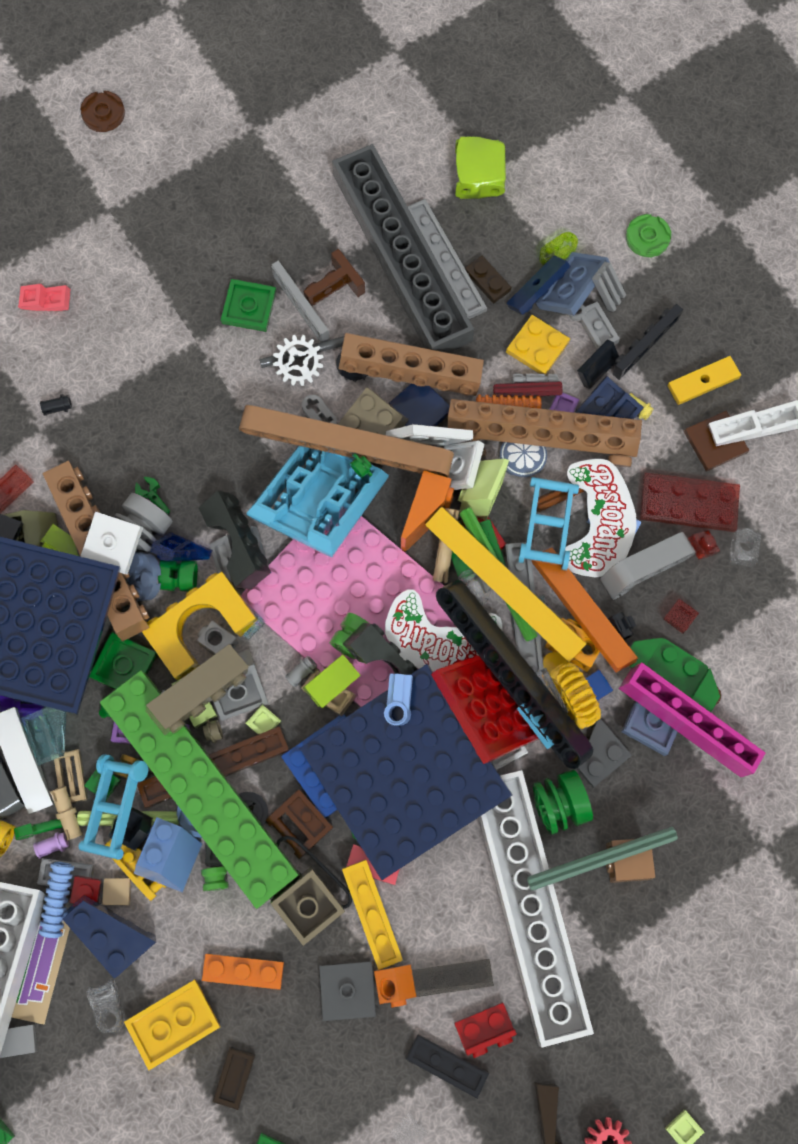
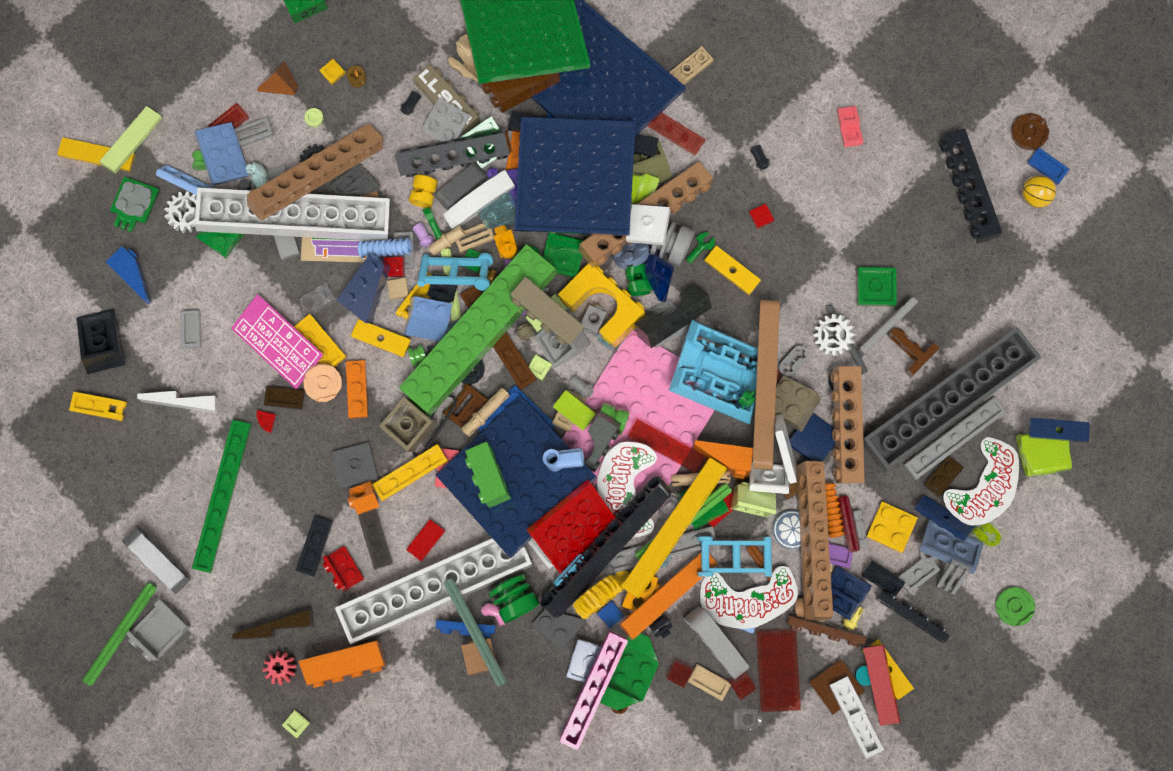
camera: 85 degrees right, 5 degrees up
none -> sticker [231,294,323,389]
none -> red tile [256,410,276,434]
none -> orange slope [299,641,386,688]
none -> light nougat tile [303,363,342,402]
none -> yellow tile [351,319,411,358]
none -> red tile [406,520,446,562]
none -> blue plate [435,620,496,638]
none -> tan pin [461,388,510,437]
none -> bright green brick [465,442,511,508]
none -> bright pink arm [481,603,507,626]
none -> light orange hips [493,225,518,259]
none -> clear red tile [628,419,705,473]
none -> tan tile [687,664,732,701]
none -> yellow tile [704,246,761,295]
none -> red tile [749,204,774,229]
none -> reddish brown plate [786,616,866,647]
none -> teal tile [855,666,871,686]
none -> tile [863,644,901,726]
none -> black brick [940,128,1003,244]
none -> sticker [943,437,1019,525]
none -> yellow piece [1022,175,1056,208]
none -> blue tile [1027,148,1070,185]
none -> dark blue tile [1029,418,1090,442]

